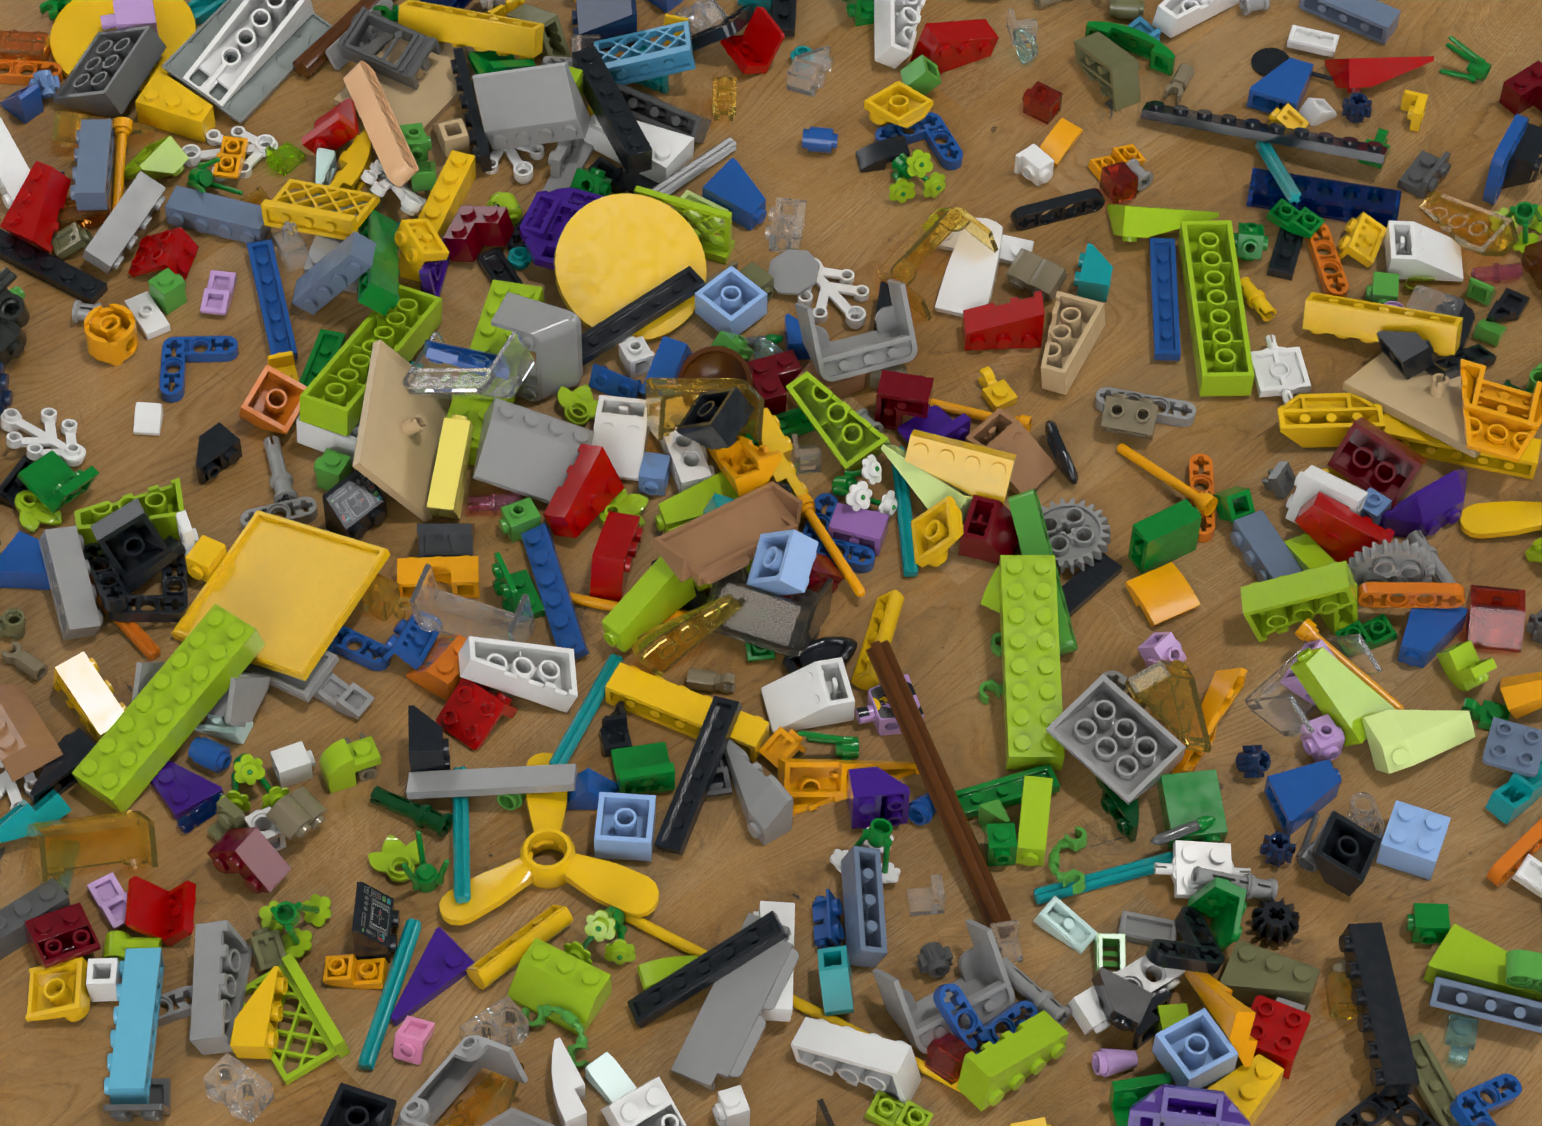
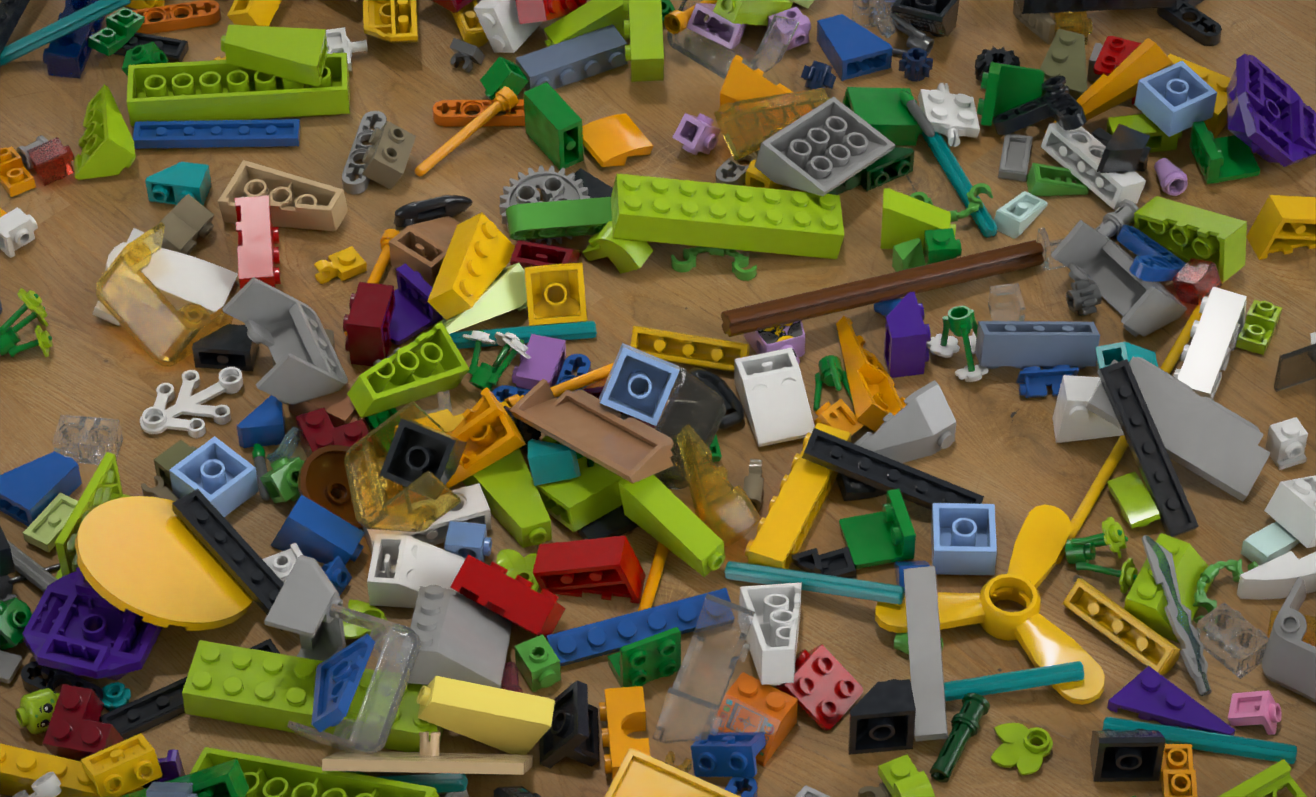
camera: 90 degrees left, 5 degrees down
green plant [402,830,450,893] -> none
light grey piece [768,249,820,295] -> none
green plate [955,764,1060,819] -> none
black beam [1010,188,1105,231] -> none
light grey pin [1191,866,1278,903] -> none
none -> lime slope [221,24,328,87]
none -> black bush [1042,76,1069,100]
none -> light grey sword [1142,535,1212,696]

